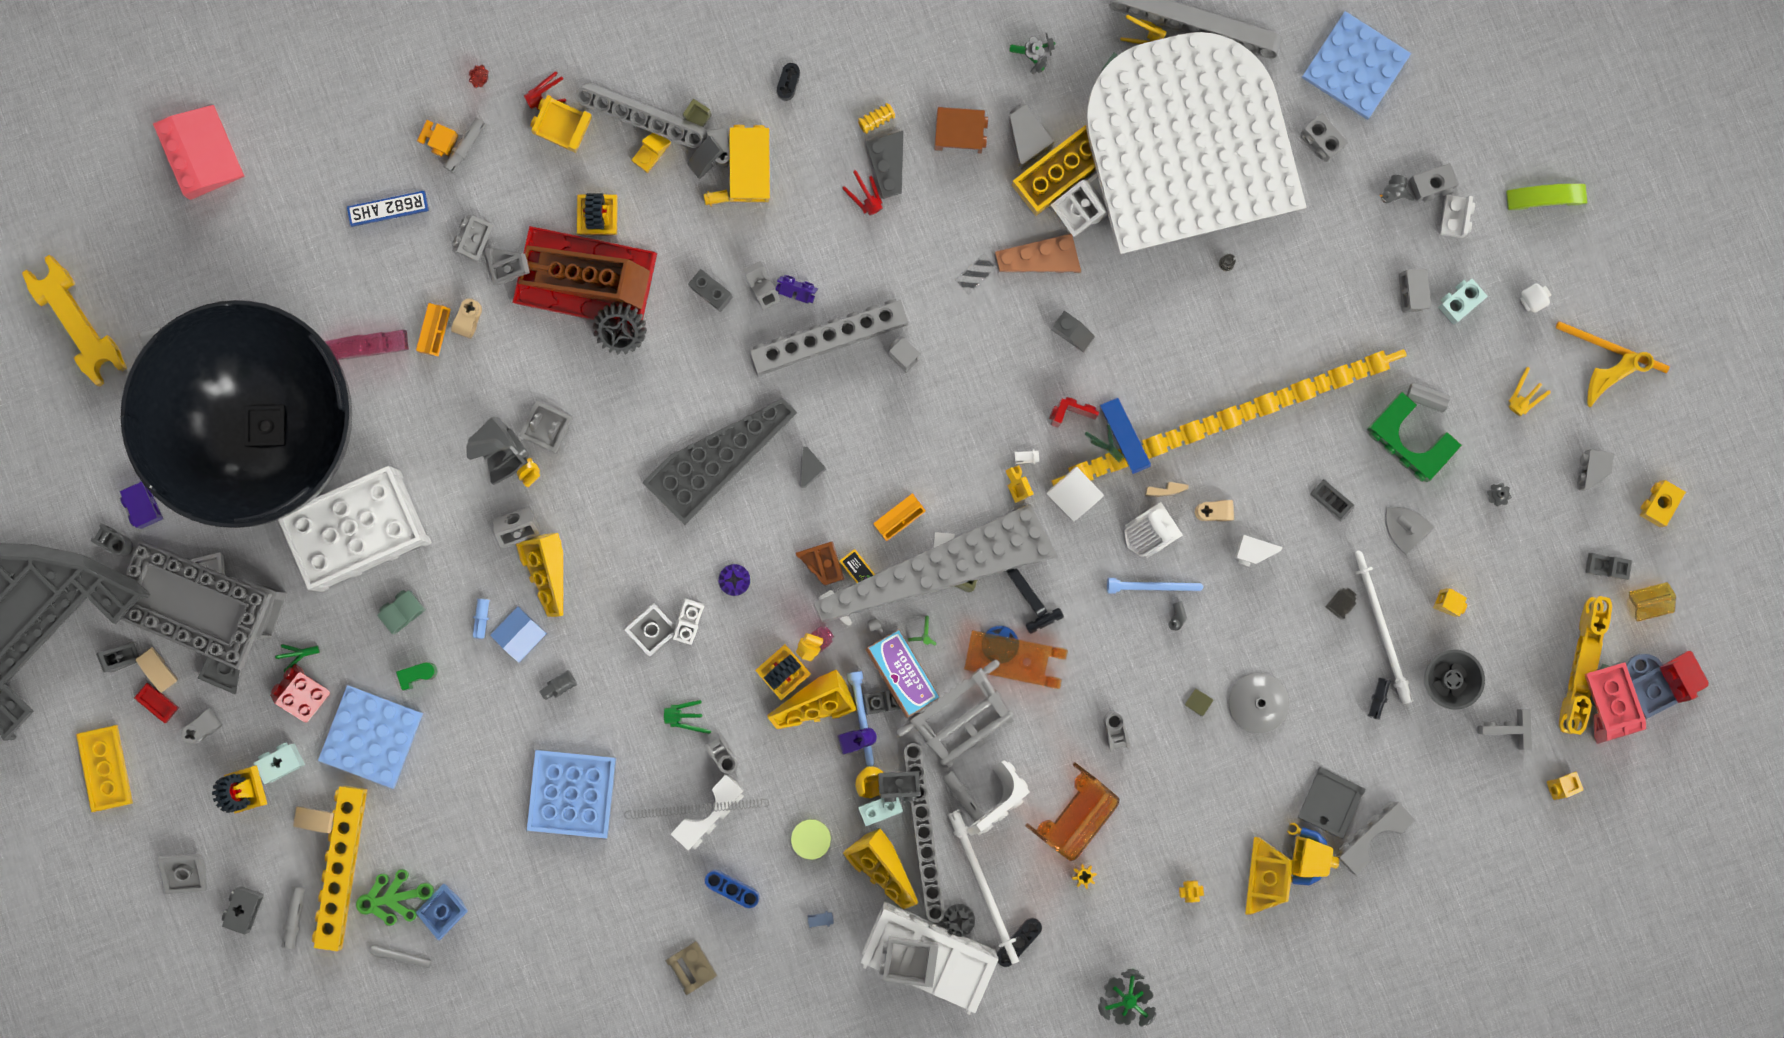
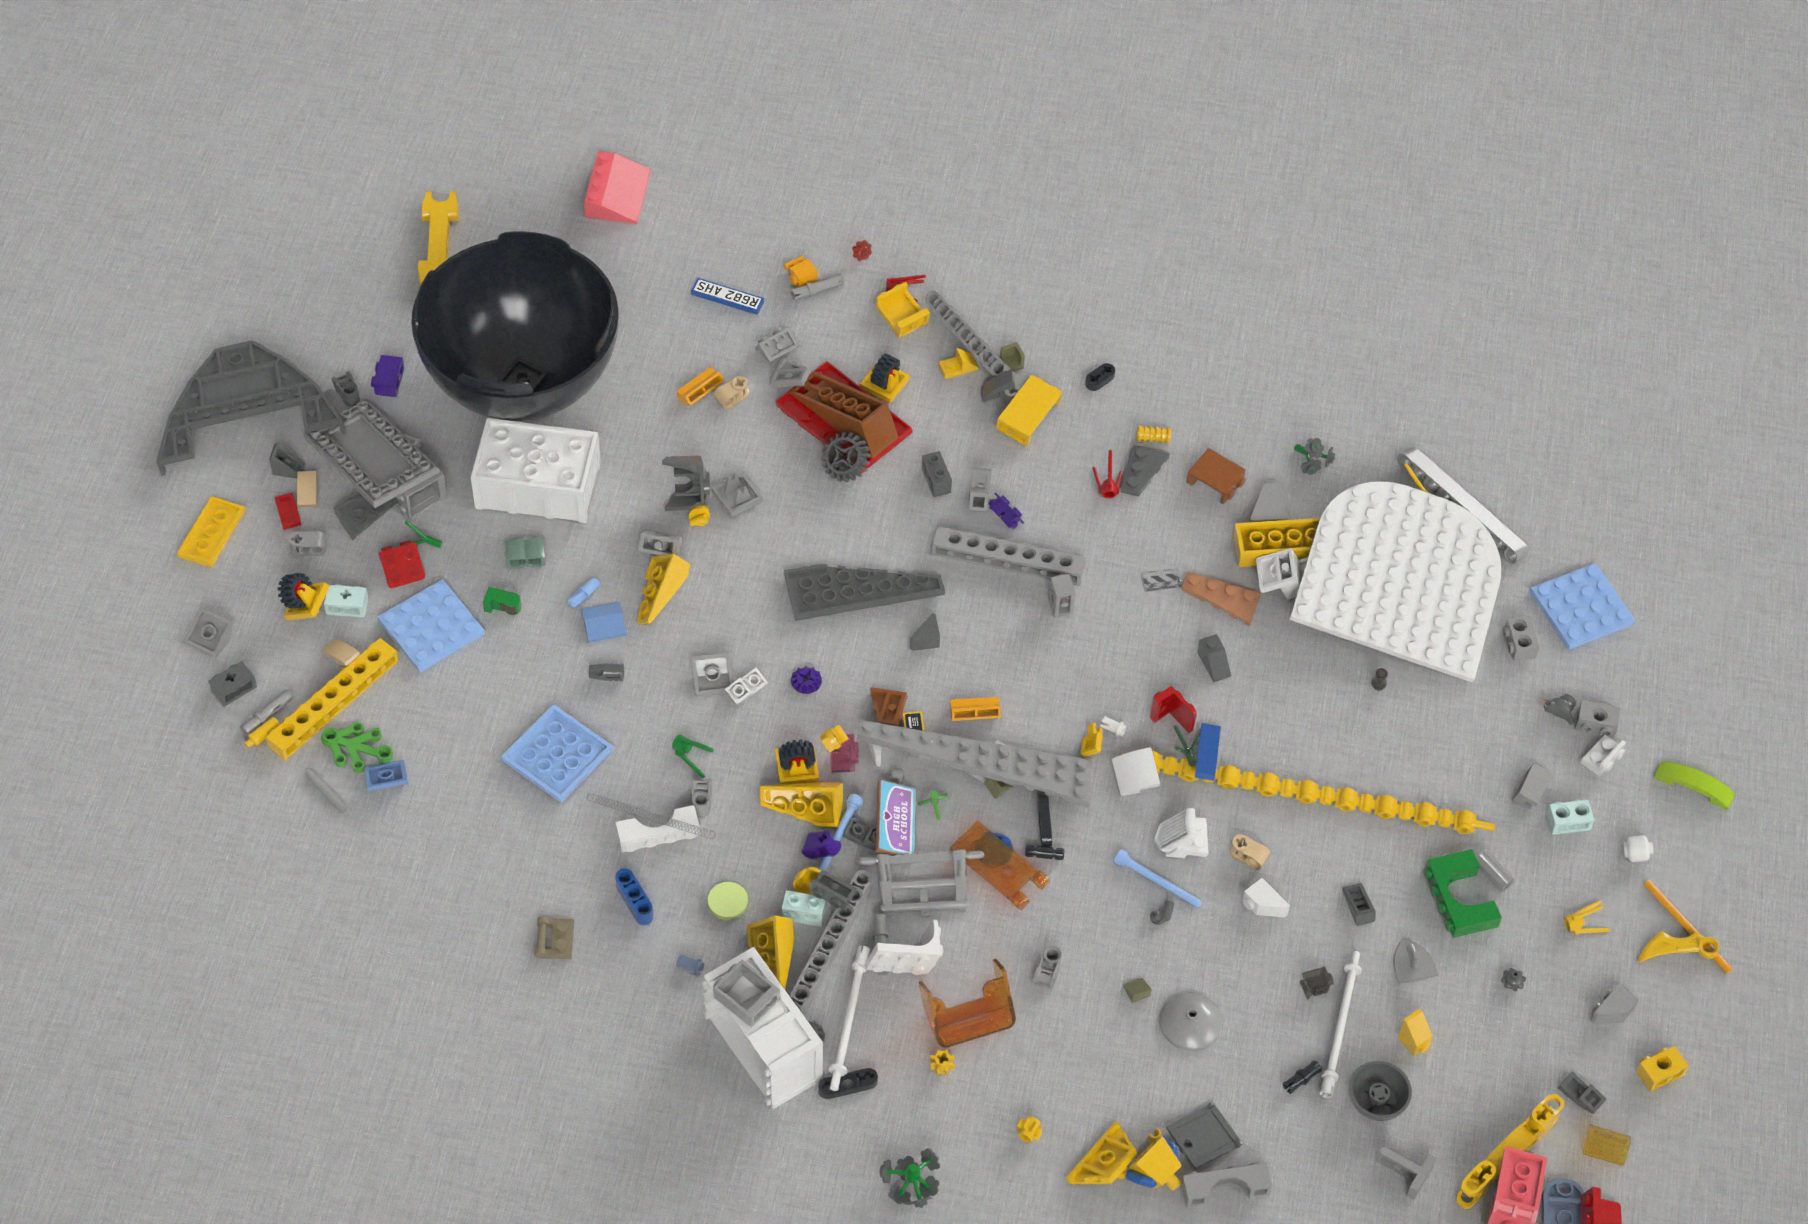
camera: 30 degrees right, 30 degrees down
clear pink slope [325,330,409,360] -> none
yellow pin [703,189,729,207] -> none
tan slope [1145,482,1188,497] -> none
none -> yellow cylinder [244,717,280,749]

